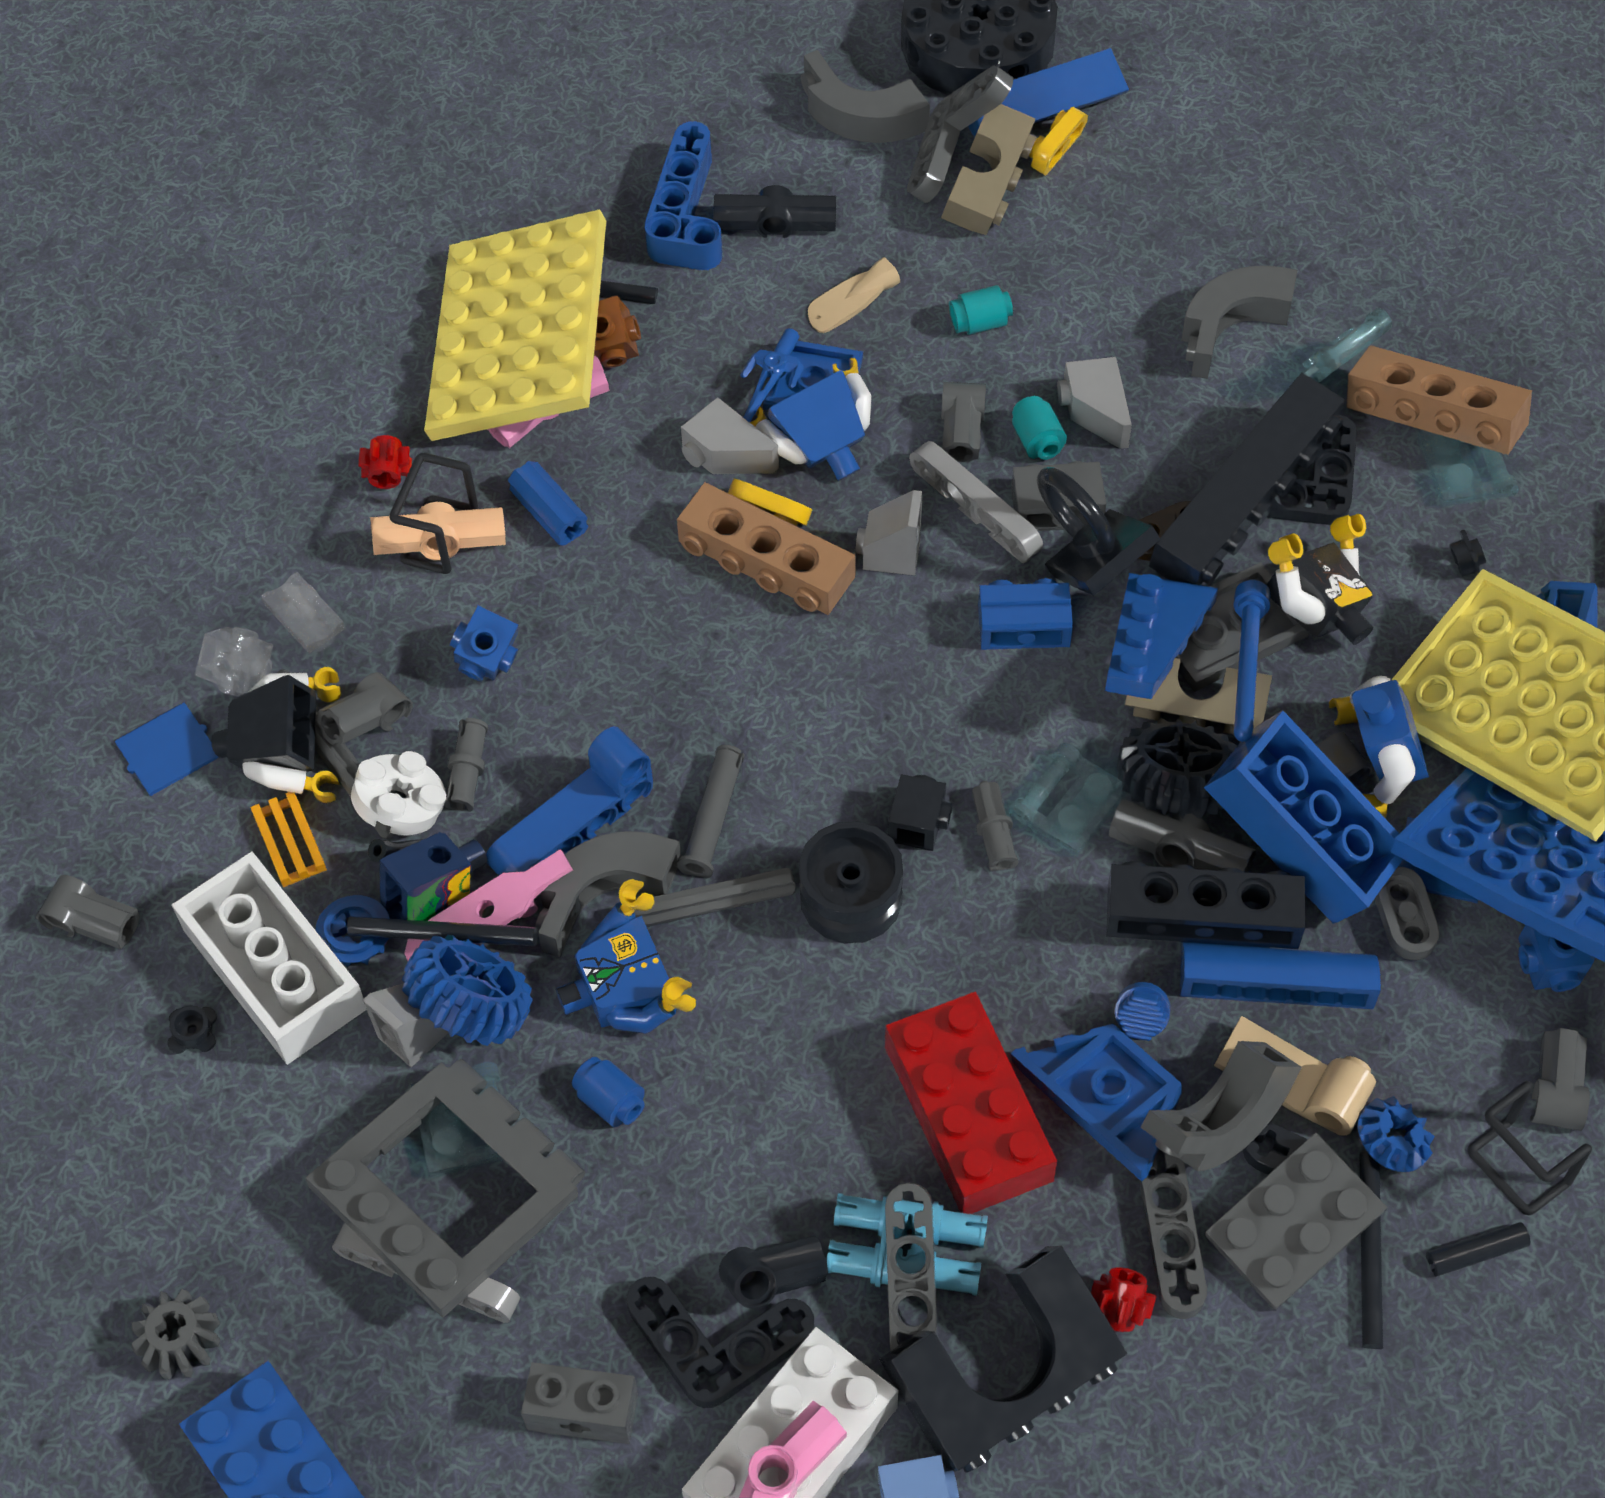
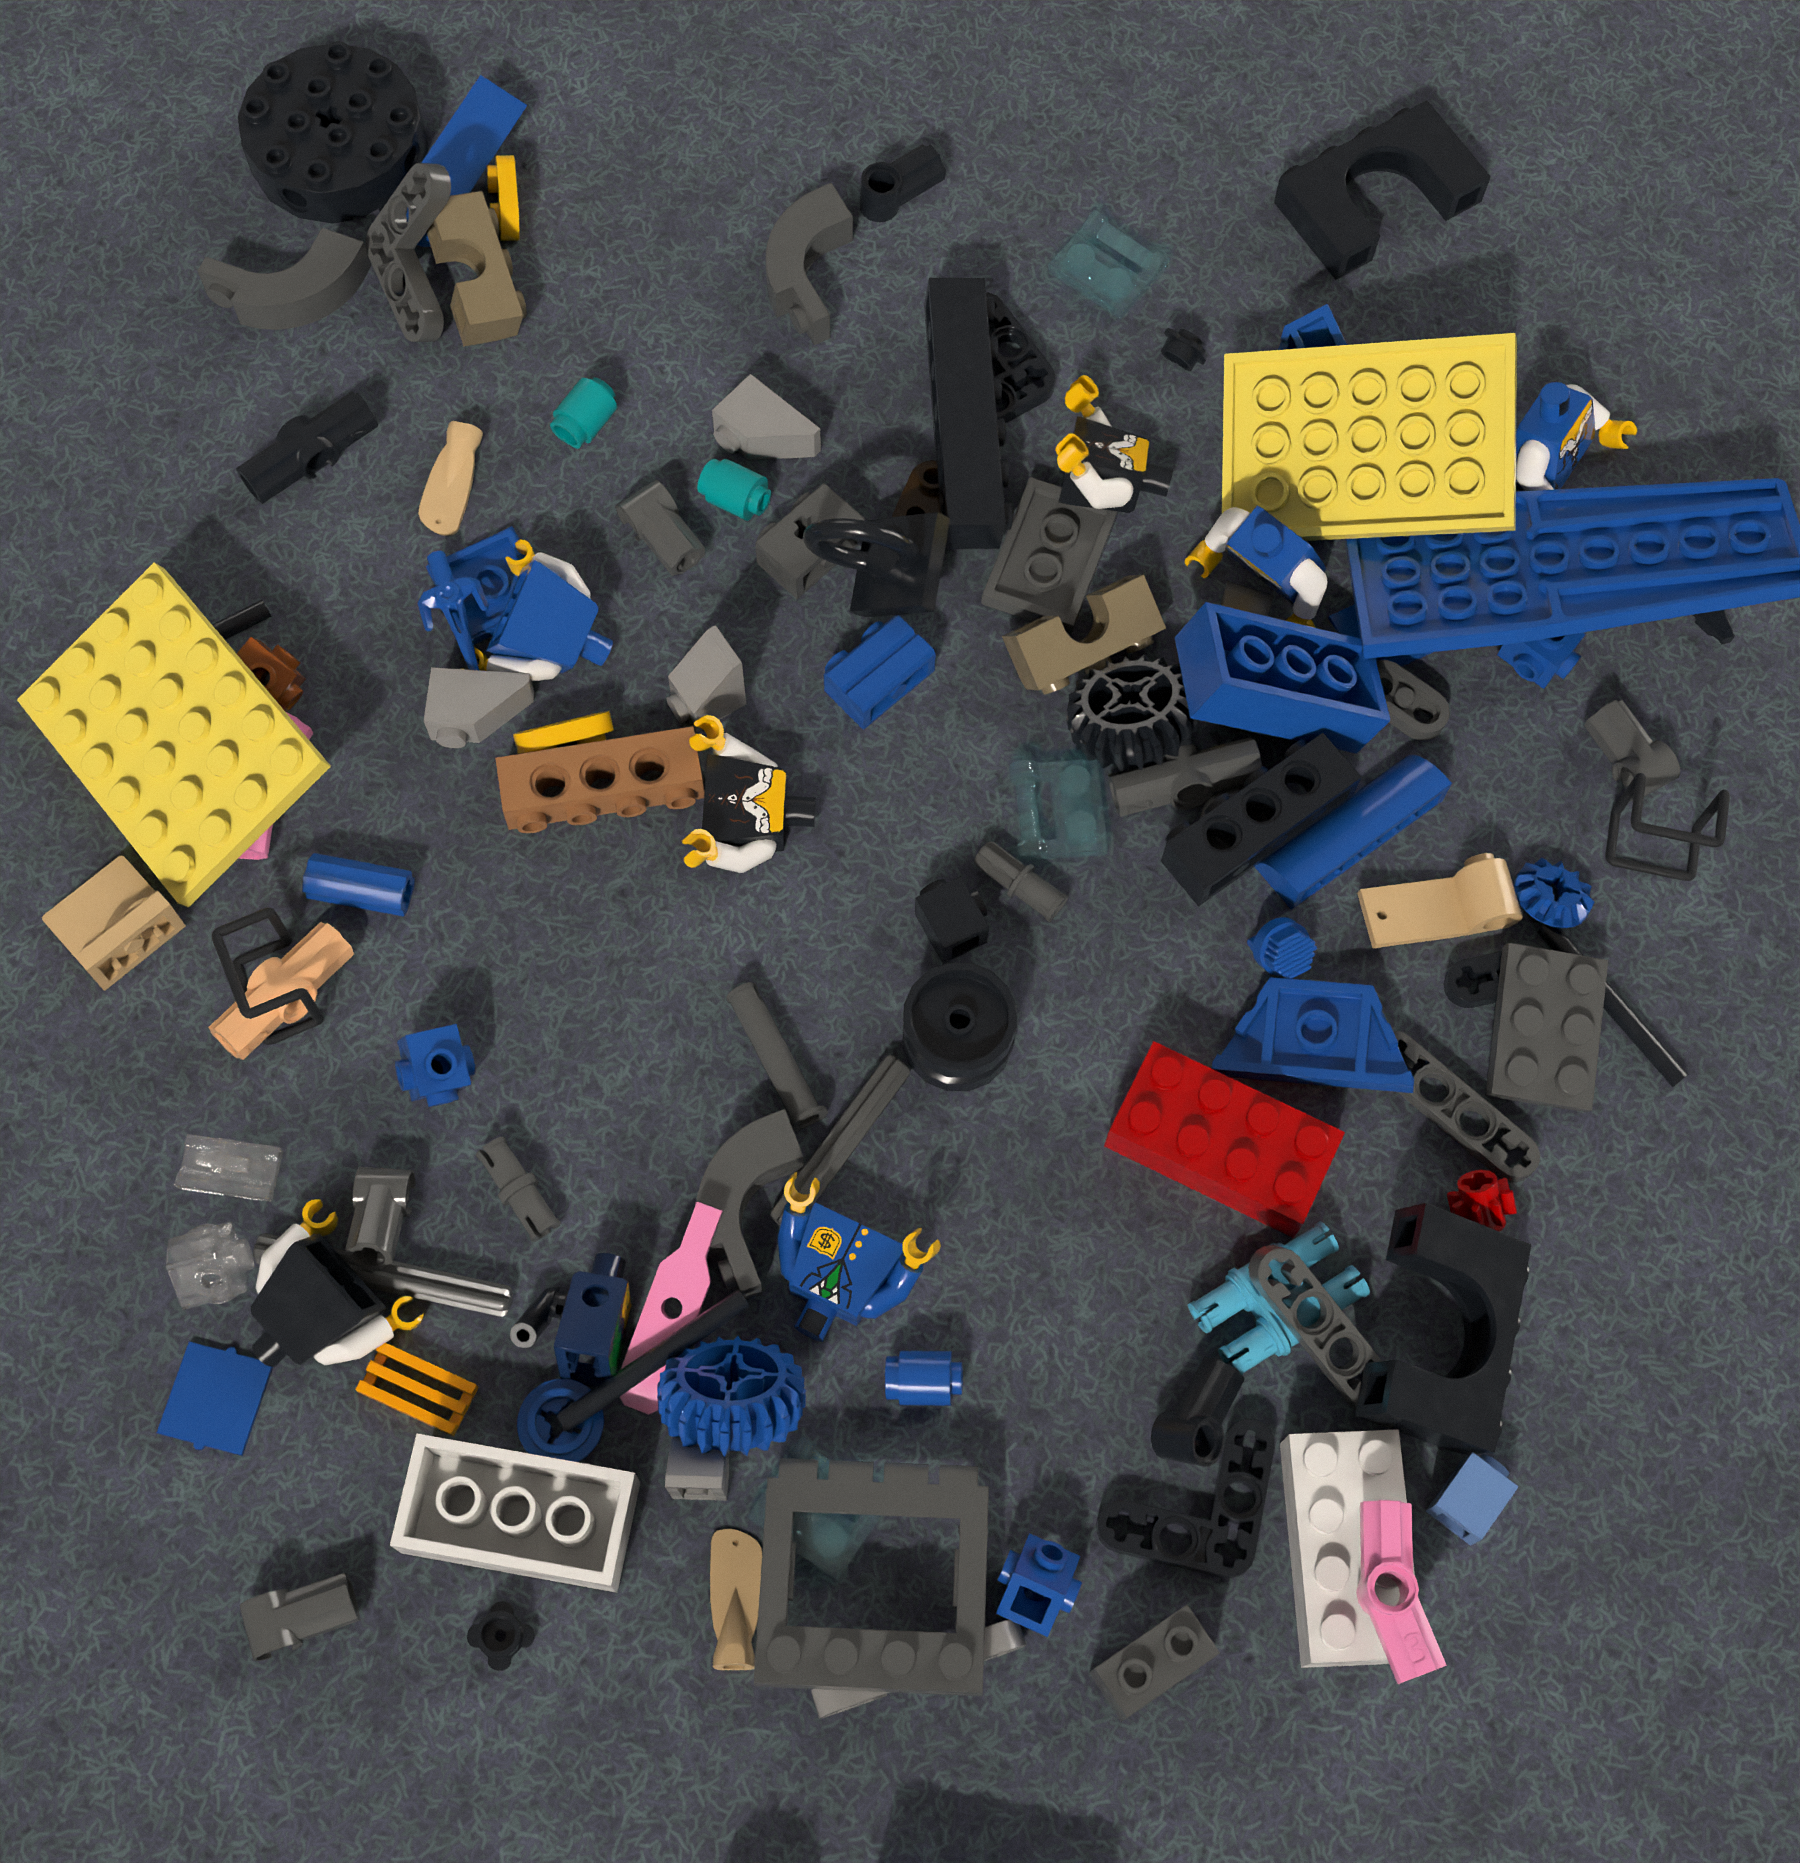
camera: 45 degrees left, 10 degrees up
white plate [351,751,446,835] -> none
red gear [358,435,412,489] -> none
blue beam [486,726,653,876] -> none
blue beam [644,121,722,270] -> none
light grey beam [909,441,1043,563] -> none
blue wing [1105,573,1218,699] -> none
dark grey arch [1141,1041,1302,1171] -> none
blue piece [1234,580,1271,742] -> none
clear light blue plate [1294,308,1392,383] -> none
medium nougat brick [1347,345,1532,455] -> none
black piece [1426,1222,1531,1277] -> none
none -> tan bracket [42,856,186,991]
none -> torso [682,715,816,873]
none -> tan piece [710,1529,762,1670]
none -> black piece [859,144,946,222]
none -> blue brick [996,1533,1082,1637]

